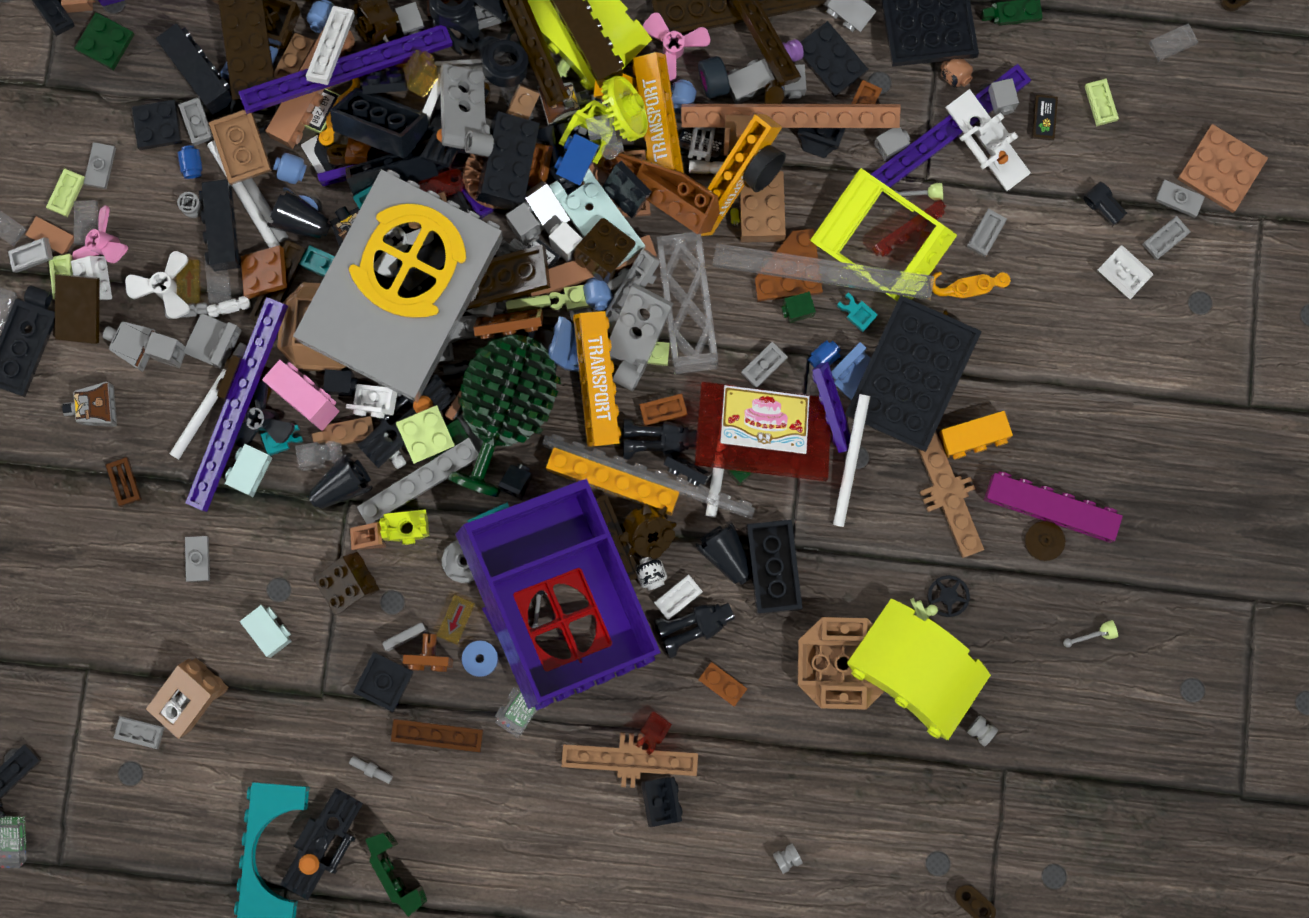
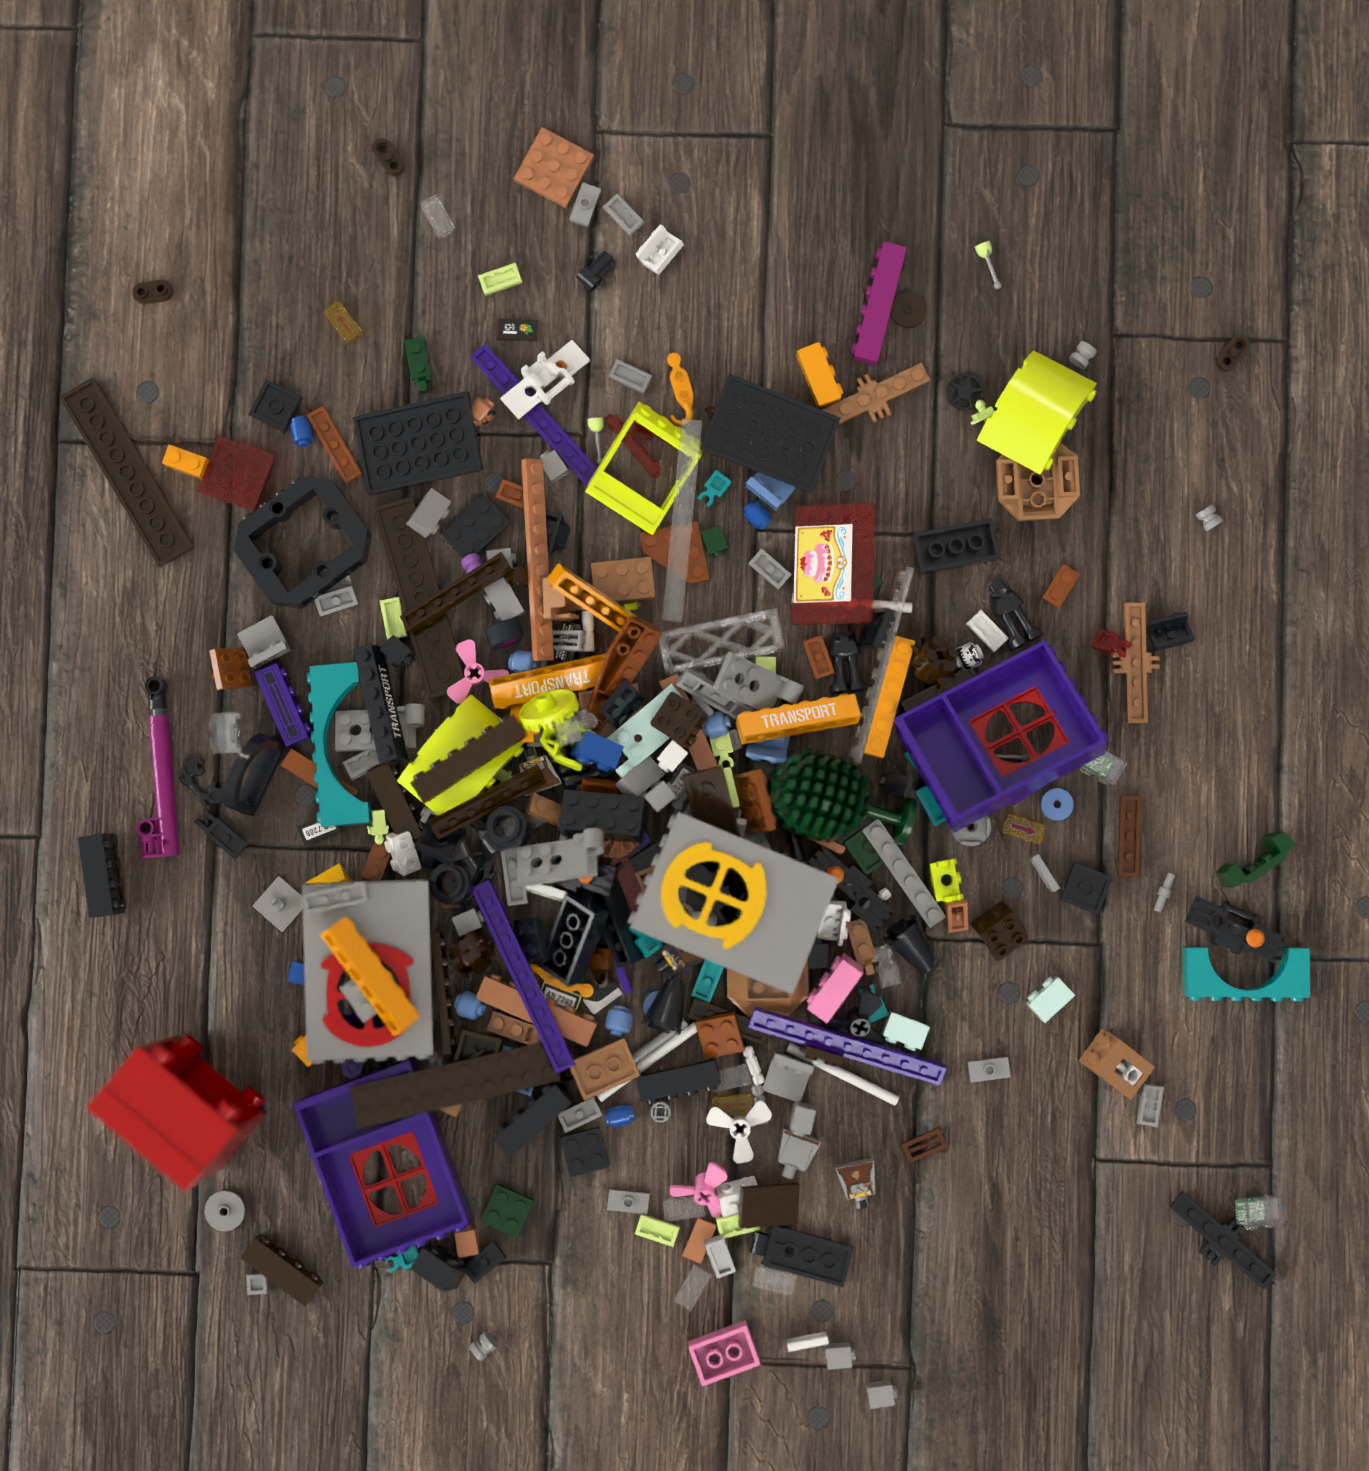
camera: 90 degrees left, 5 degrees up
white plate [306,6,355,85] -> none
yellowish green plate [396,405,455,463] -> none
clear yellow brick [403,50,439,98] -> none
dark orange plate [403,634,453,672] -> none
black cone [695,521,752,585] -> none
black tyre [743,145,786,192] -> none
dark purple plate [812,362,851,453] -> none
white piece [833,394,870,527] -> none
light grey brick [988,78,1019,115] -> none

